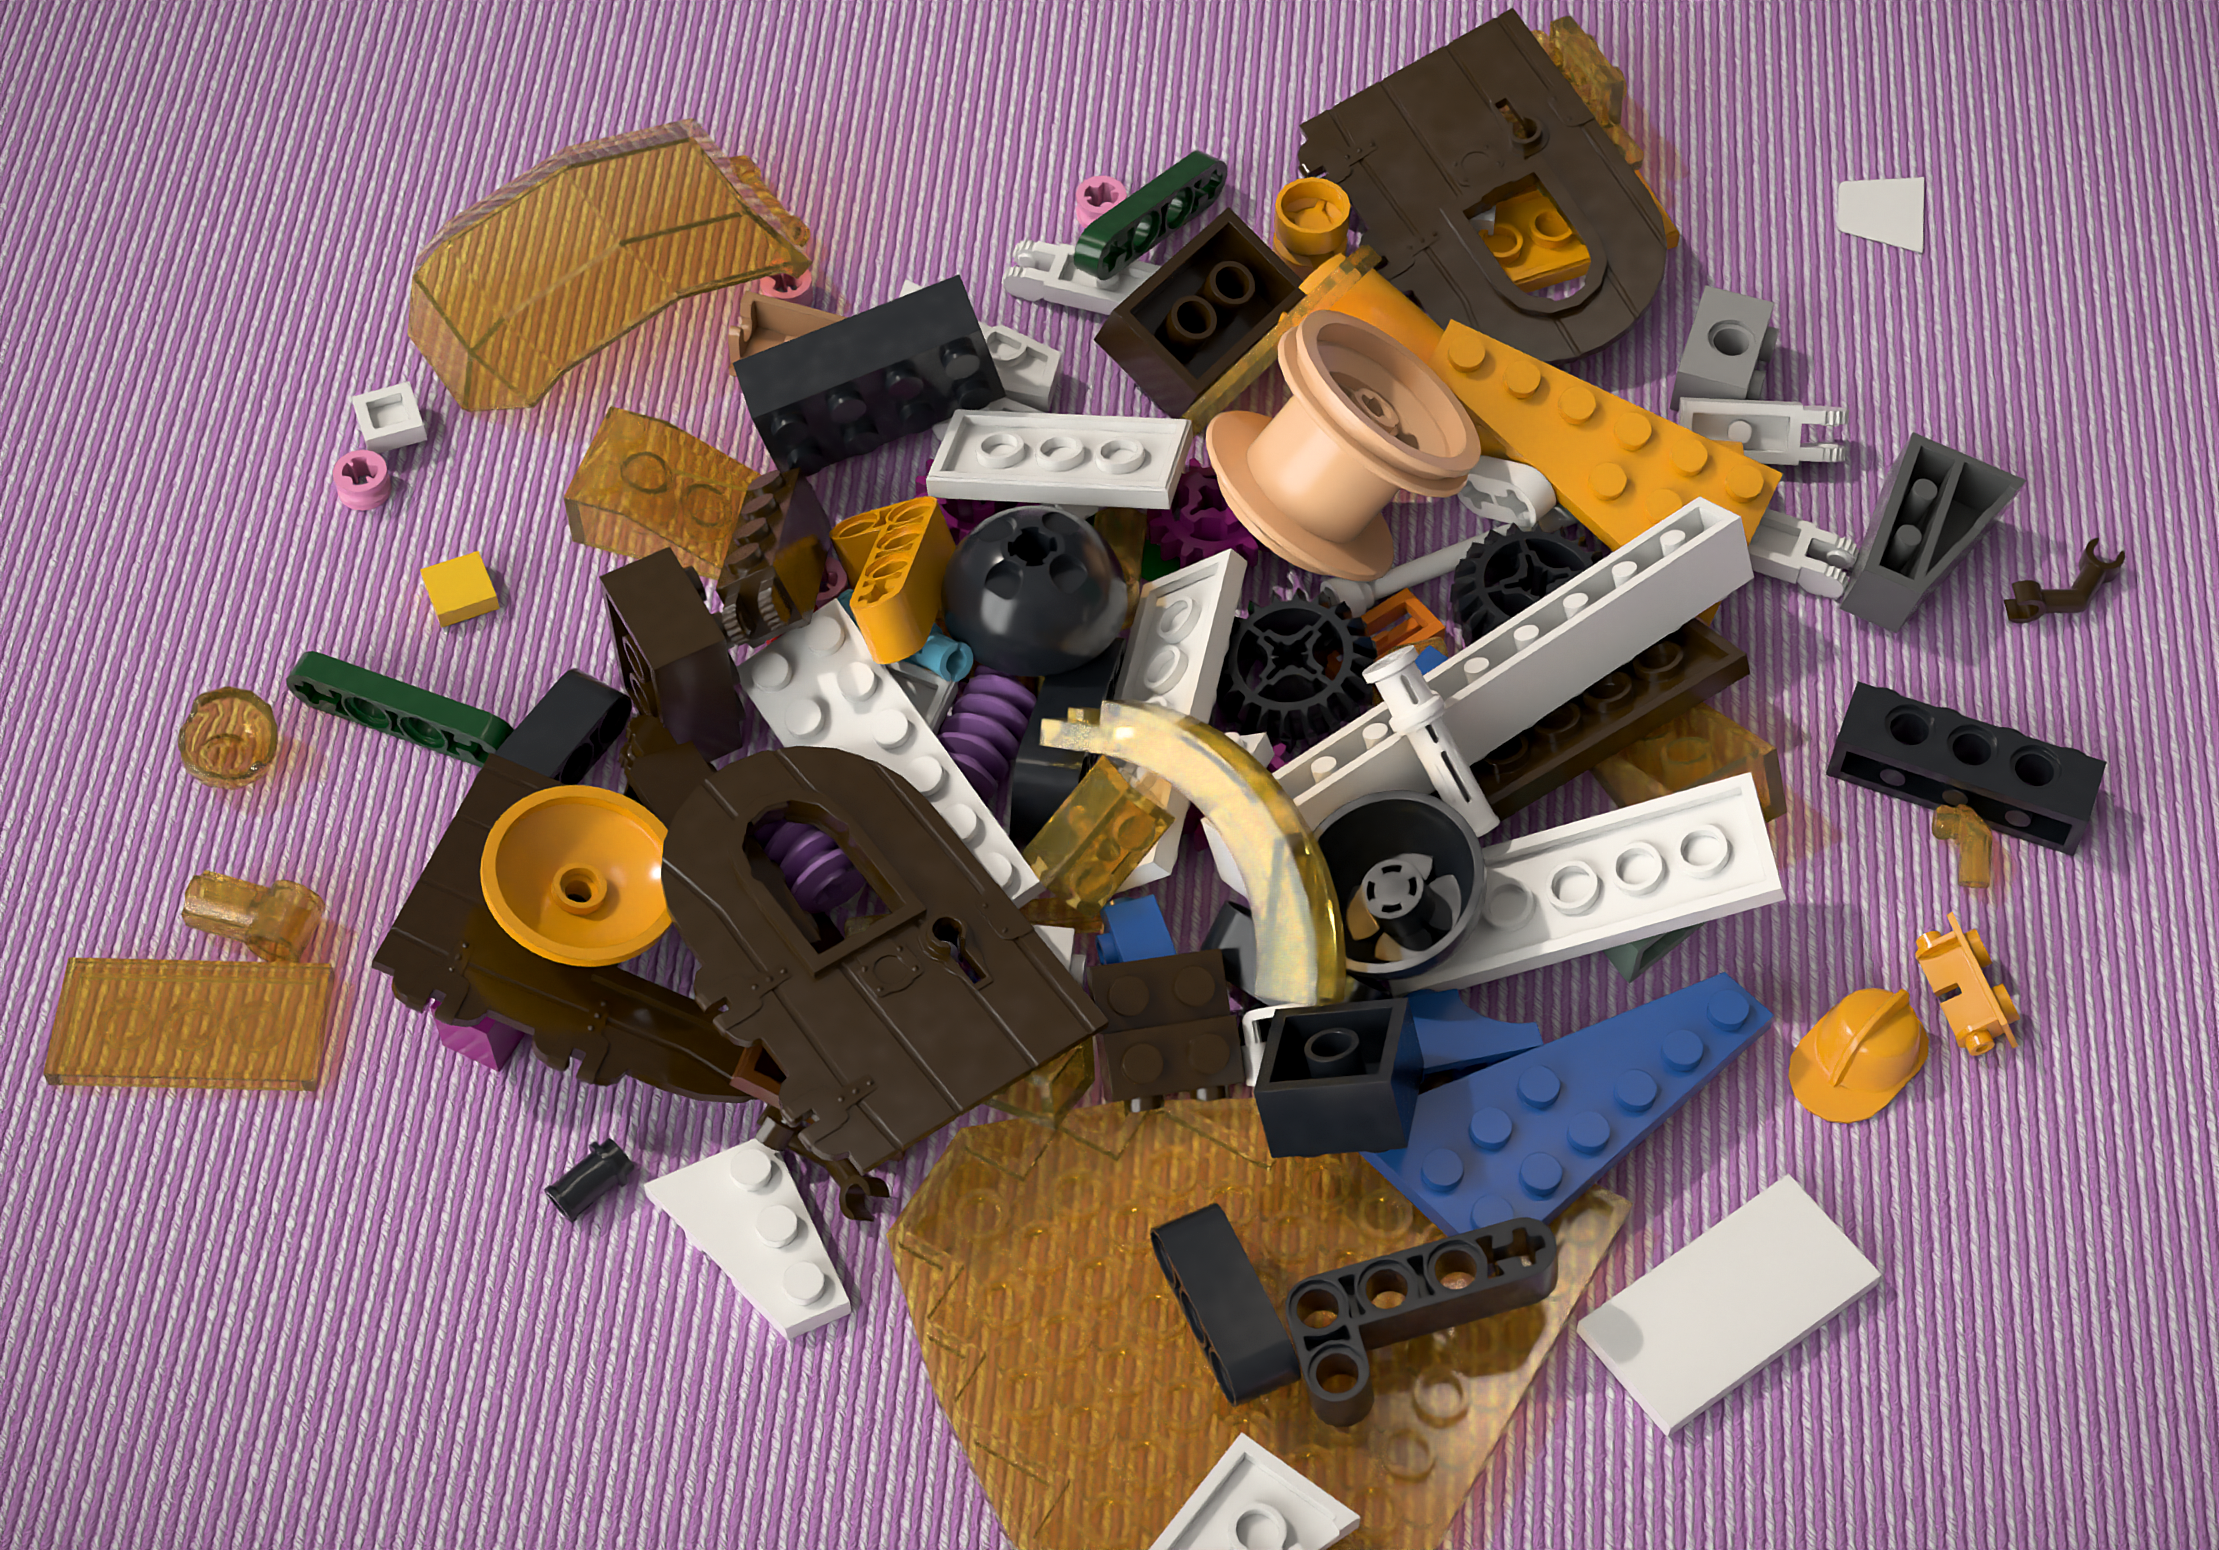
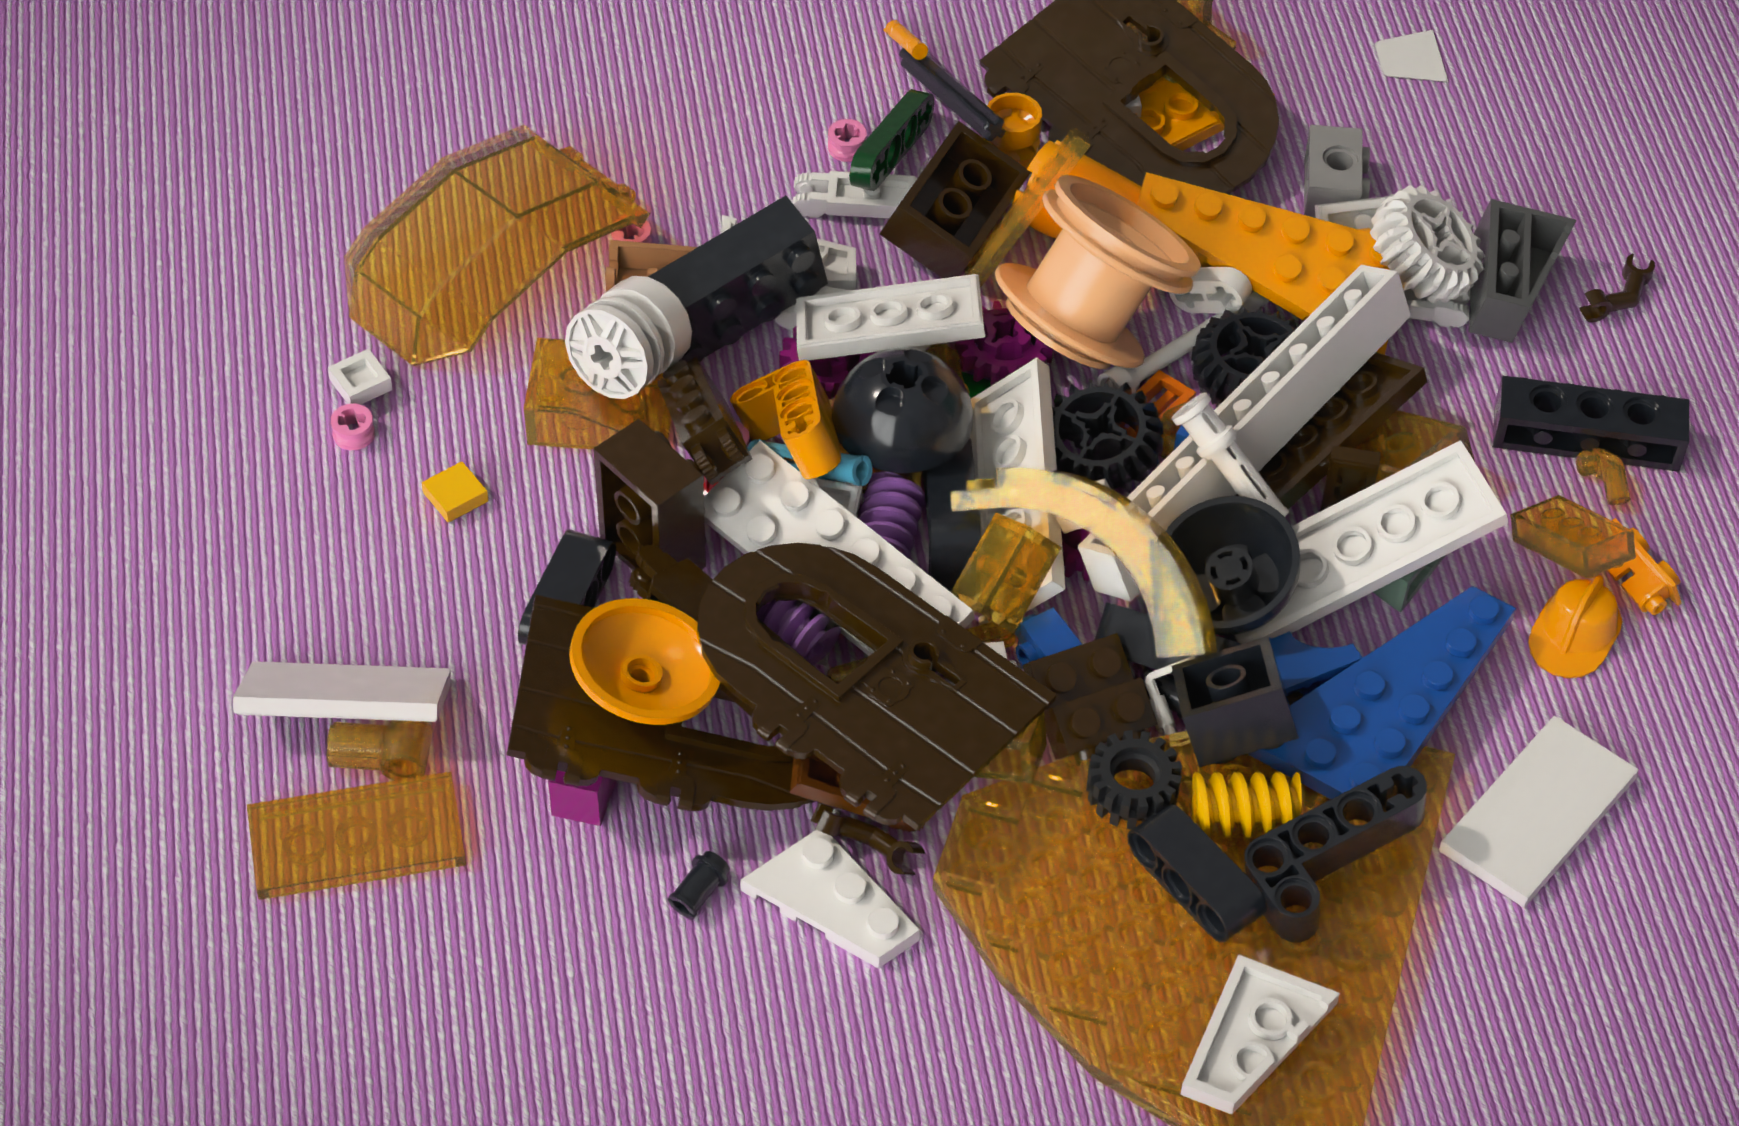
camera: 15 degrees left, 5 degrees down
clear yellow hair [178,686,278,791] -> none
dark green beam [286,651,514,768] -> none
none -> white tile [233,661,451,722]
none -> white wheel [565,276,692,399]
none -> light orange wheel [883,20,928,60]
none -> black axle [899,48,1006,141]
none -> black tyre [1086,730,1182,830]
none -> yellow piece [1191,772,1302,838]
none -> dark brown plate [1320,446,1381,512]
none -> white gear [1370,185,1485,304]
none -> clear yellow piece [1510,495,1636,579]

